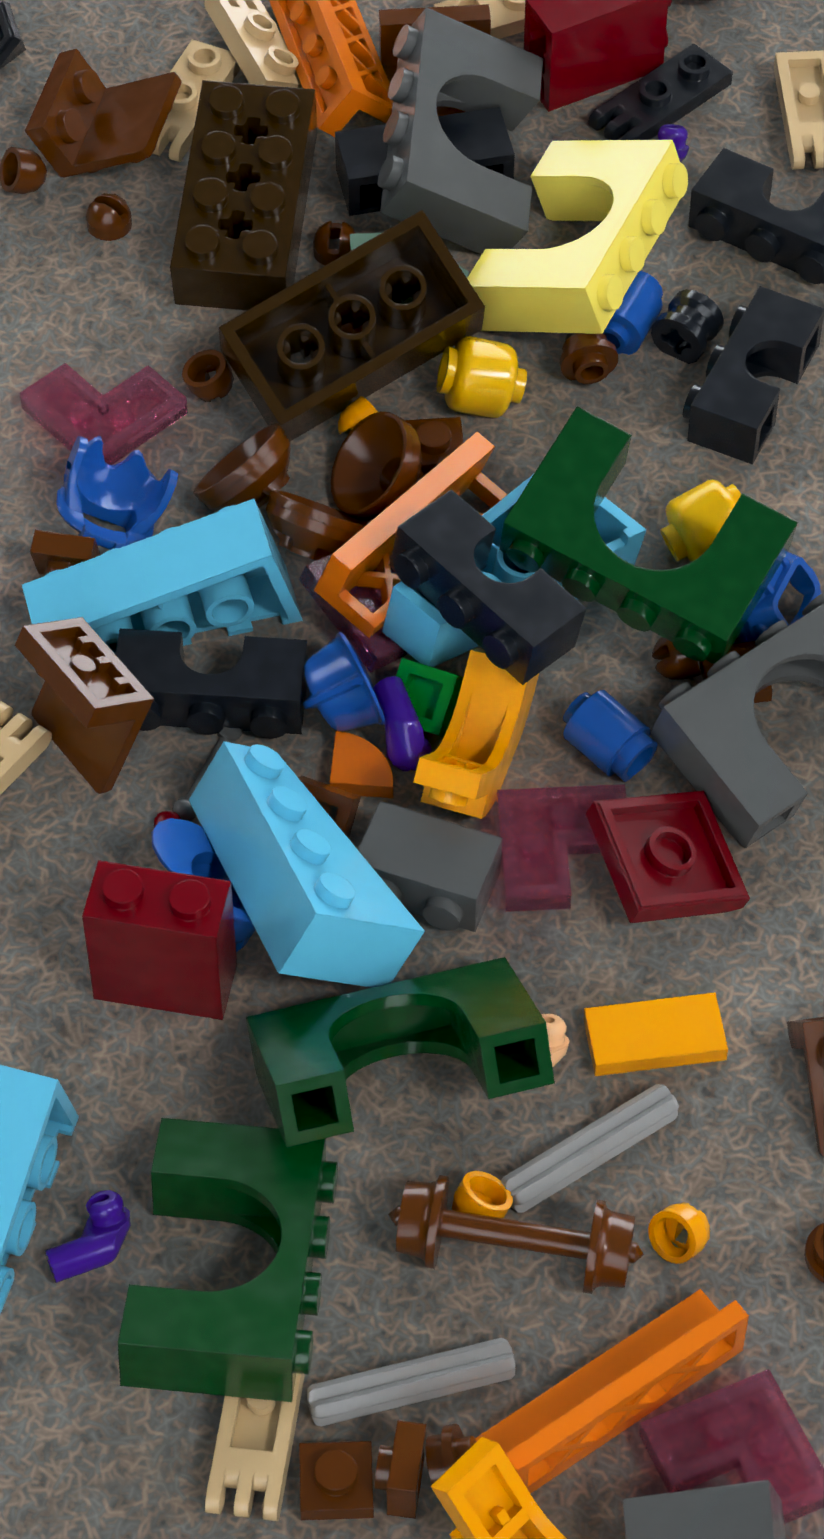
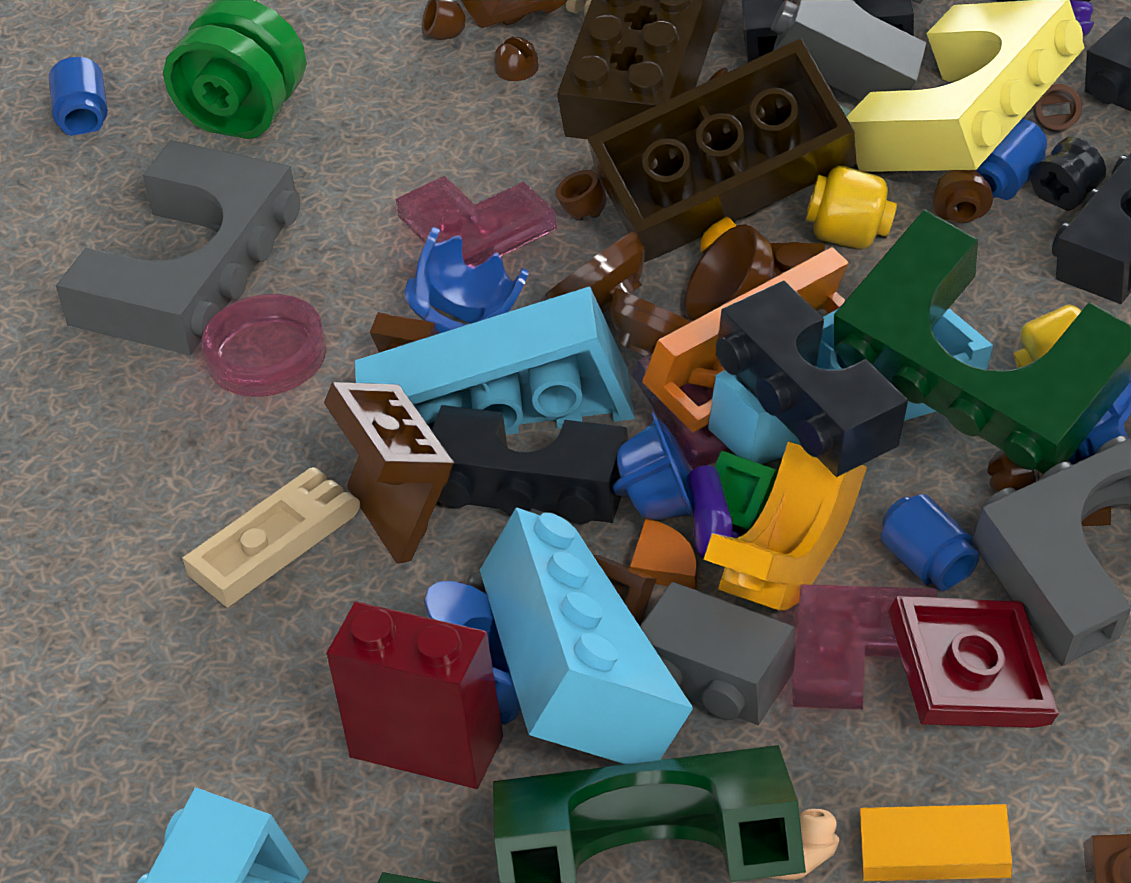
camera: 15 degrees right, 10 degrees down
none -> reddish brown hinge [1033,84,1082,132]

